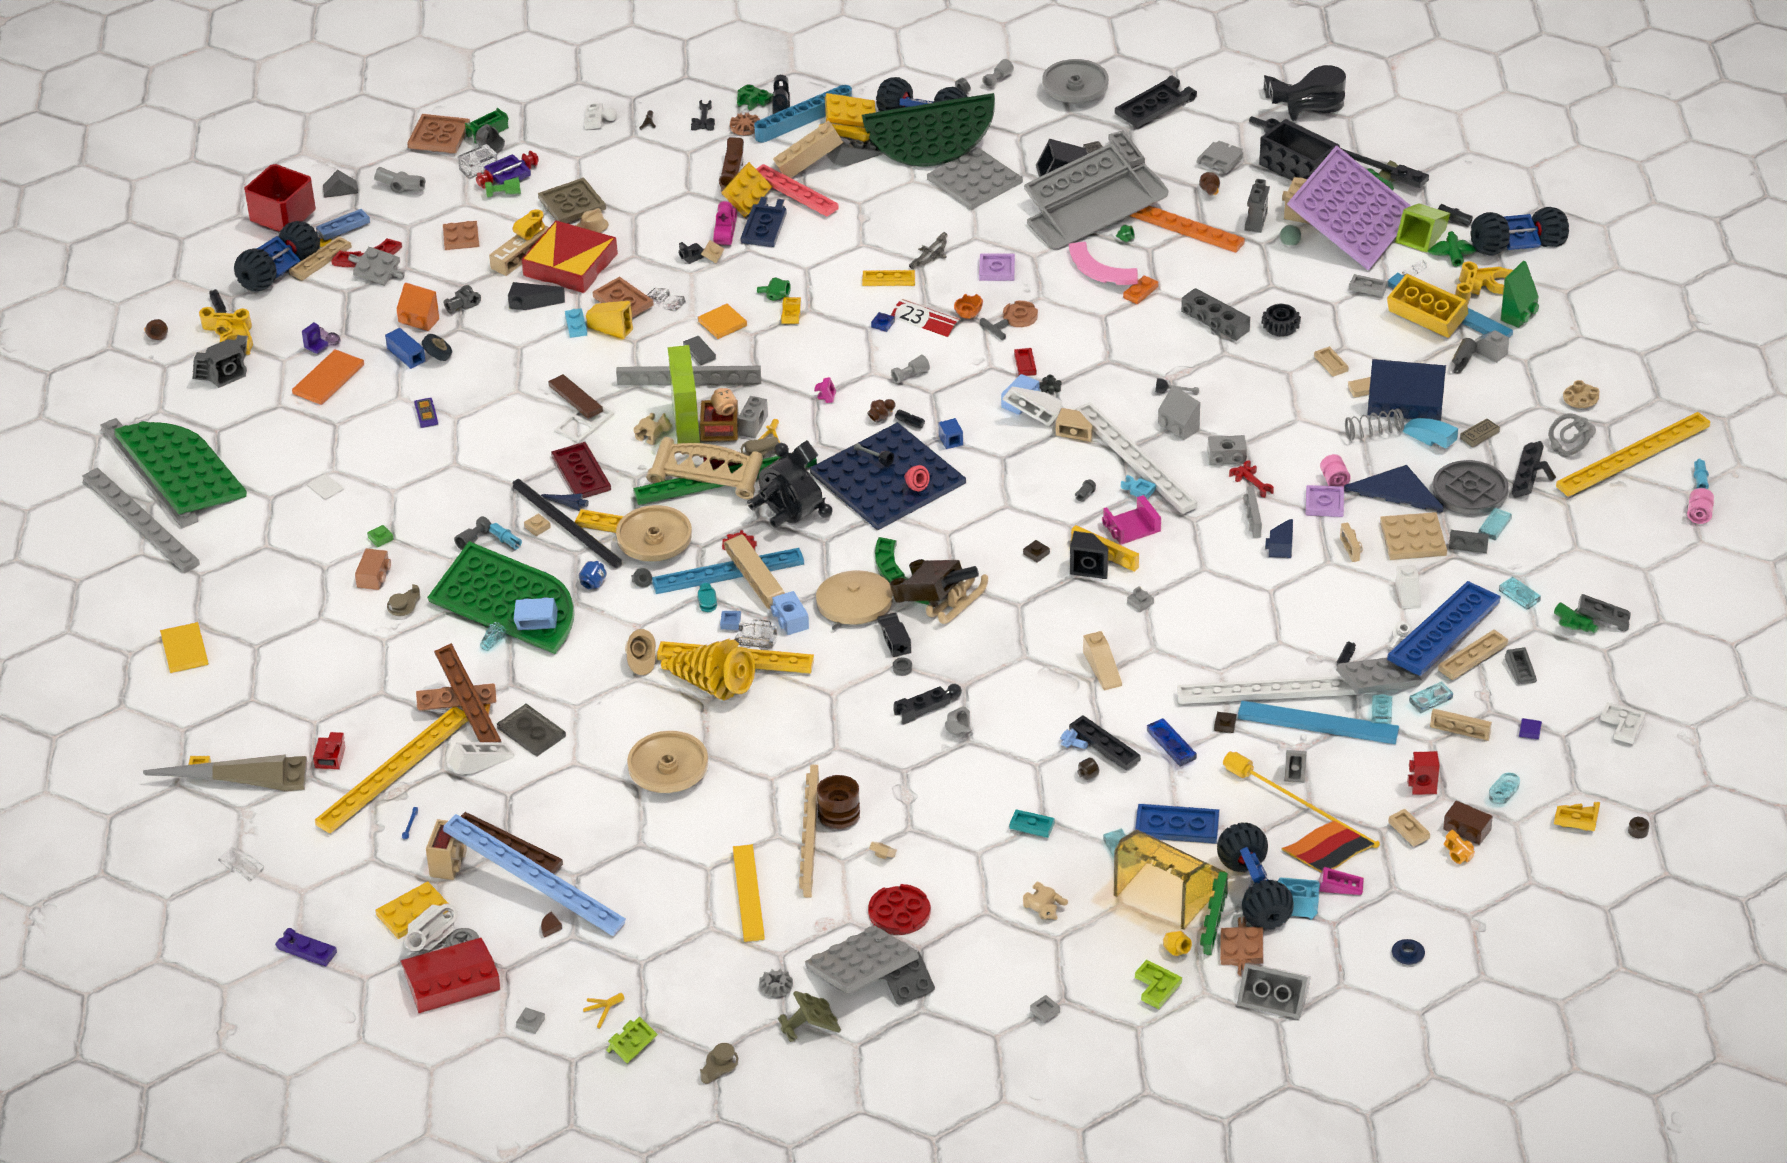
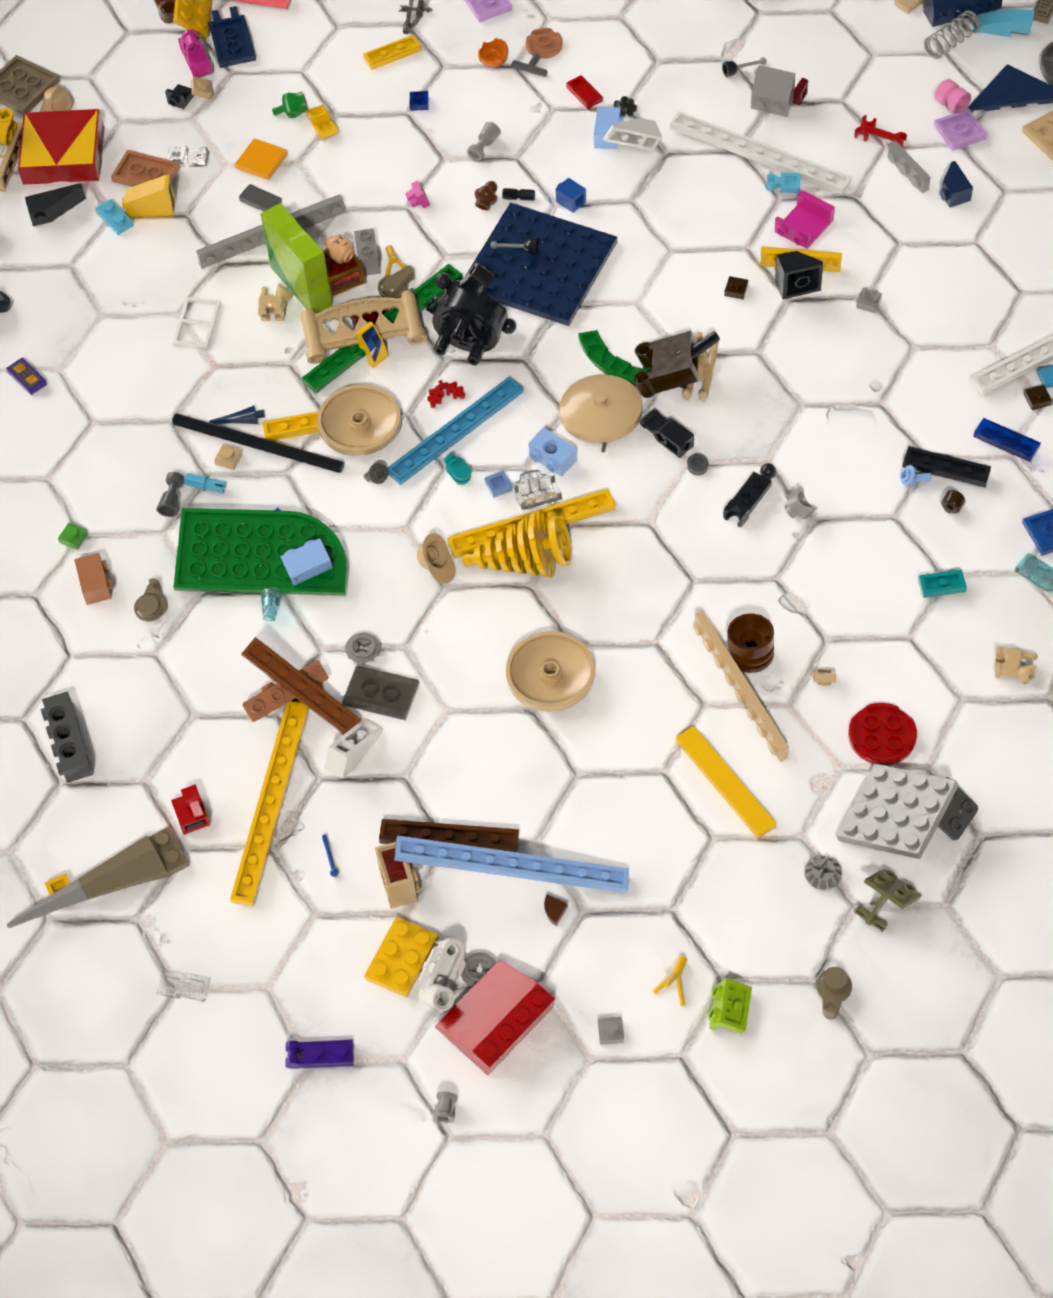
camera: 25 degrees left, 15 degrees up
reddish brown tile [548,374,603,419] -> none
dark red tile [551,441,611,499] -> none
blue head [579,561,607,590] -> none
tan beam [724,534,785,609] -> none
sticker [890,299,962,337] -> none
coral brick [905,465,930,492] -> none
tan slope [1056,408,1092,442] -> none
dark grey pin [1075,479,1096,502] -> none
tan slope [1083,631,1122,691] -> none
light grey brick [1207,435,1247,465] -> none
tan piece [1340,522,1363,562] -> none
none -> dark grey brick [40,691,93,783]
none -> light grey gear [345,632,381,665]
none -> slope [356,321,388,368]
none -> light grey bush [433,1091,458,1123]
none -> dark red tile [793,77,809,105]

